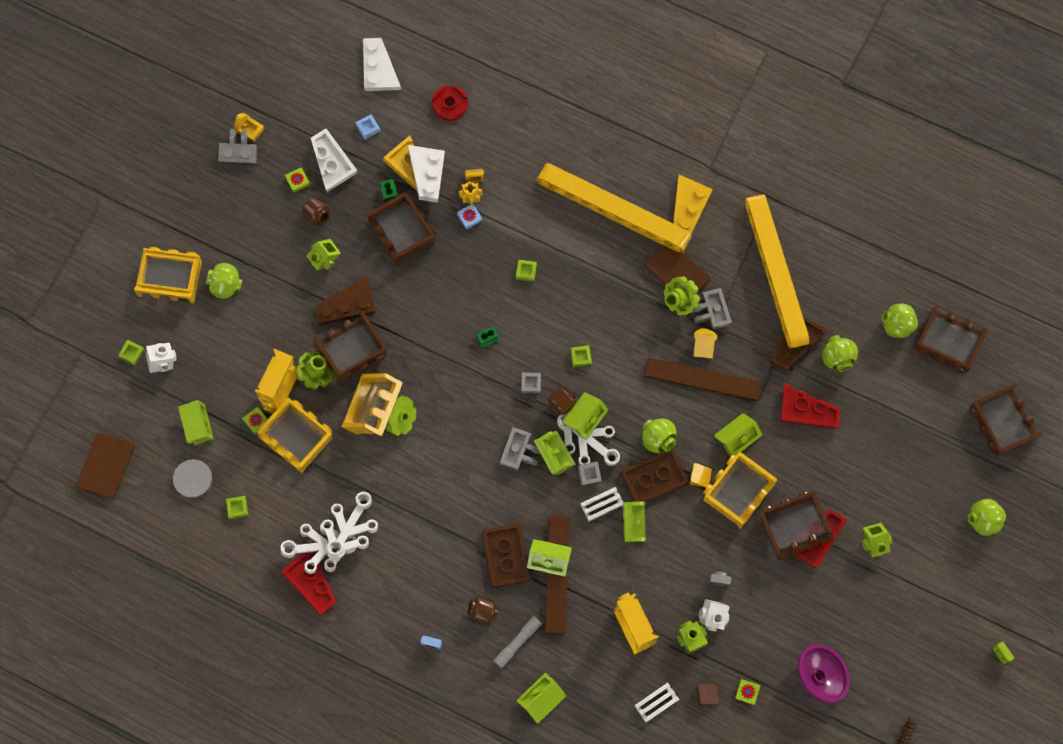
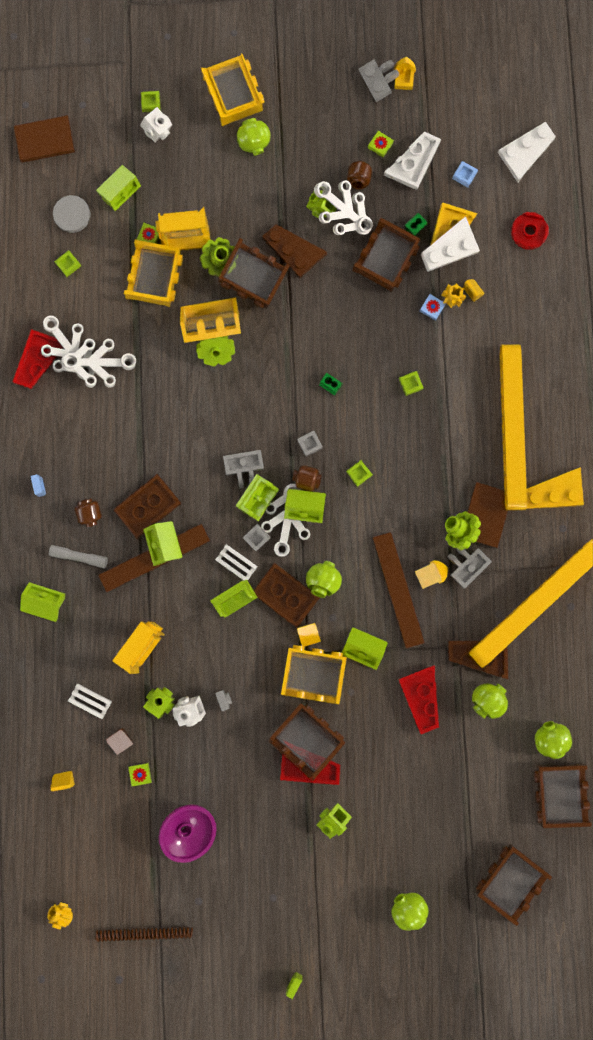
camera: 70 degrees right, 10 degrees up
none -> white plant [314,180,373,235]

